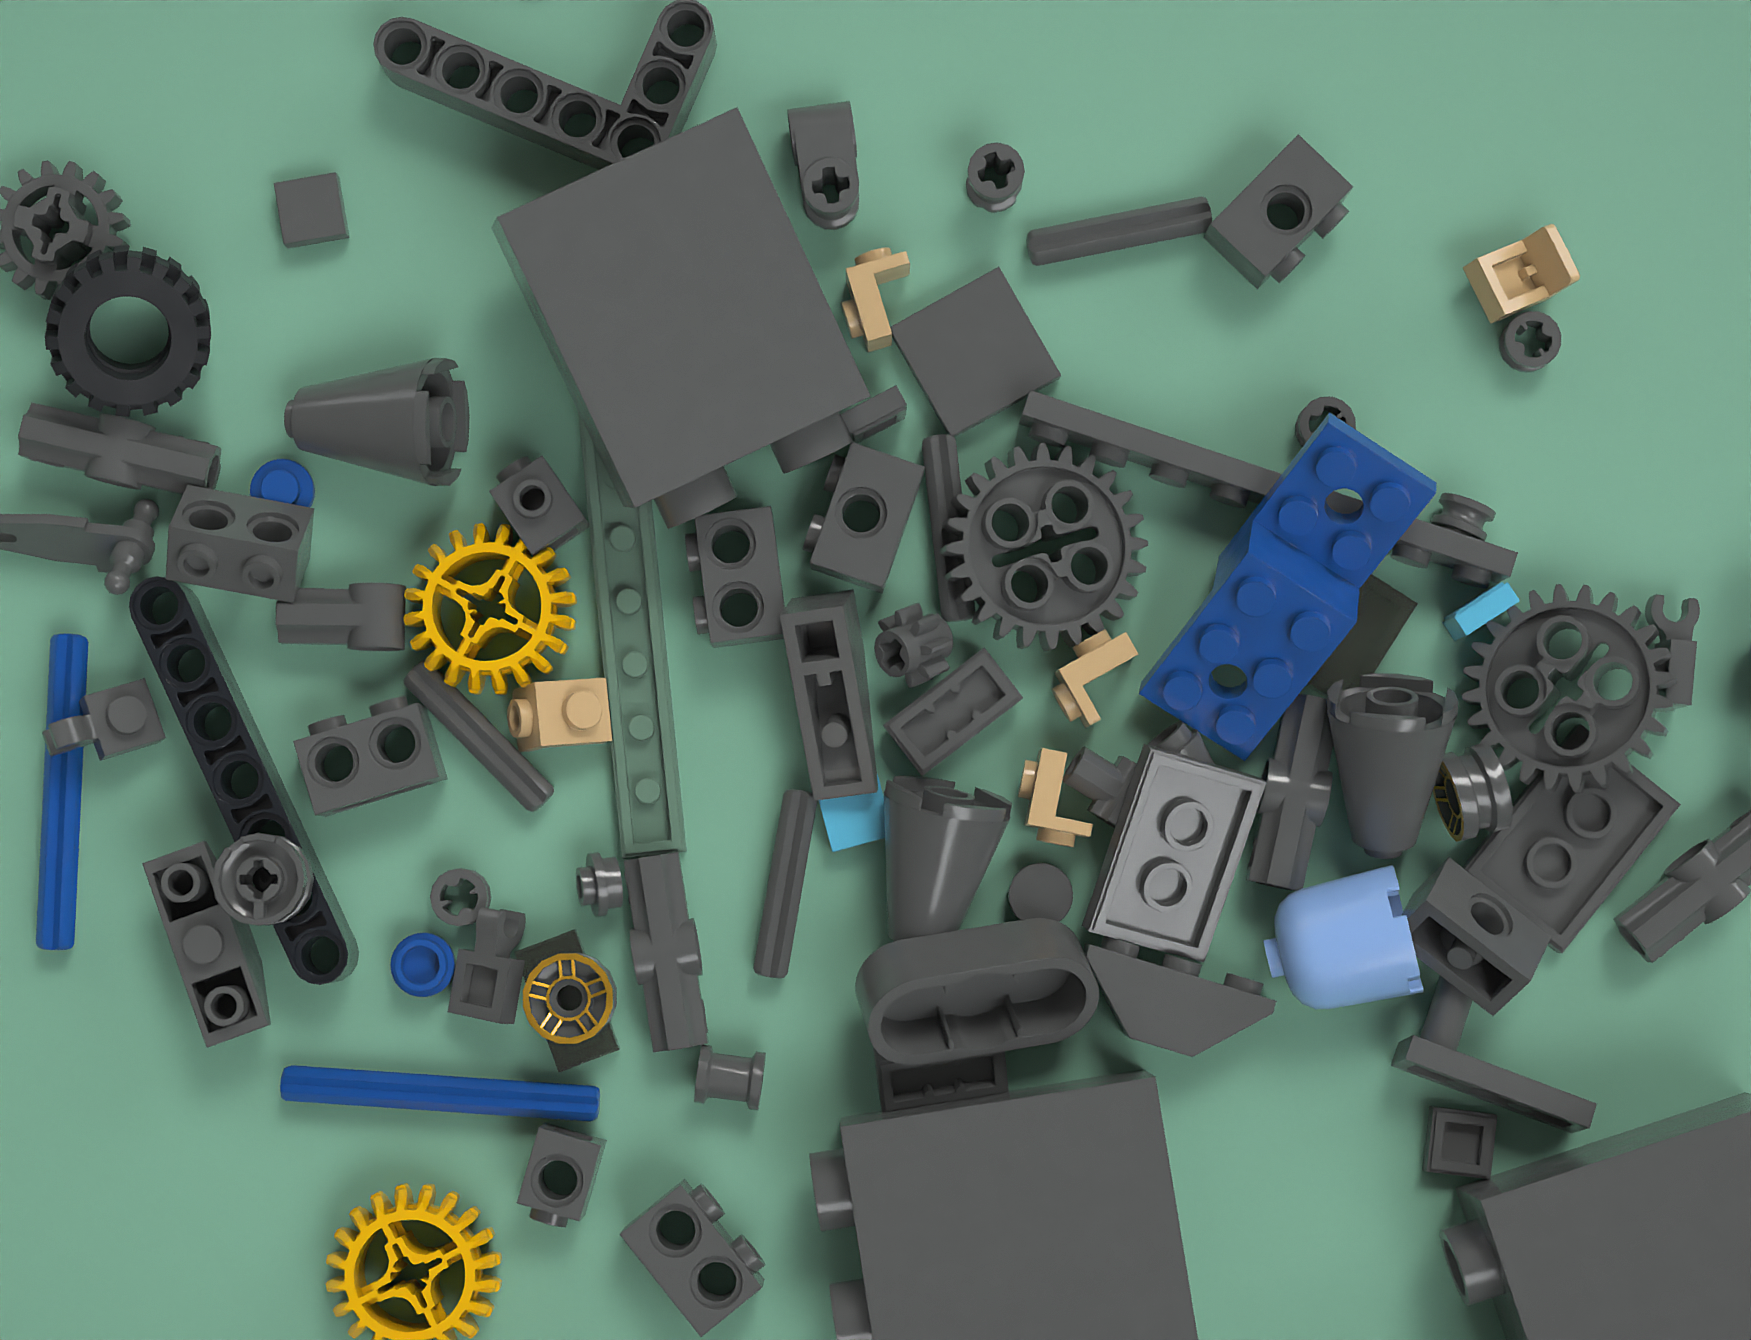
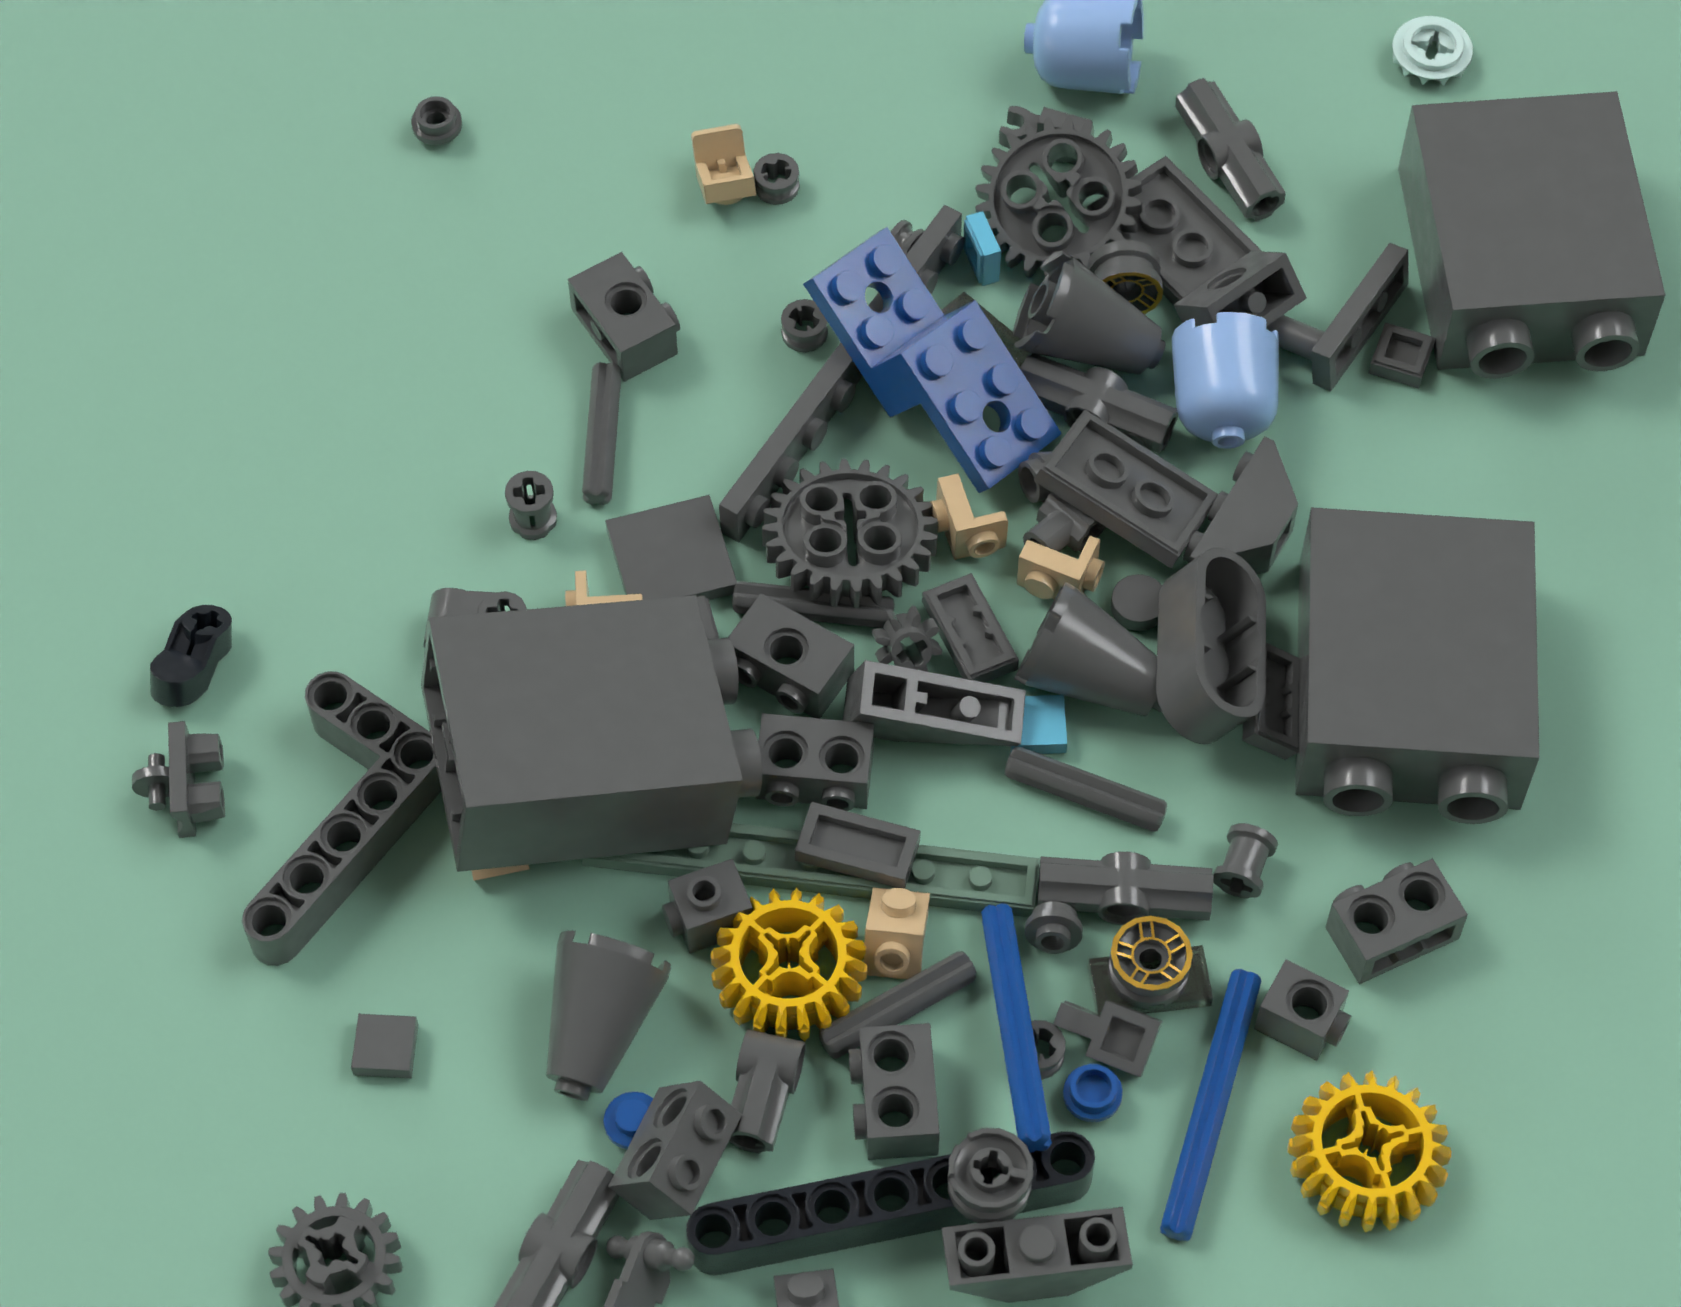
camera: 75 degrees left, 25 degrees down
black tyre [44,245,211,417] -> none
none -> dark grey tile [795,802,921,889]
none -> blue axle [981,903,1051,1153]

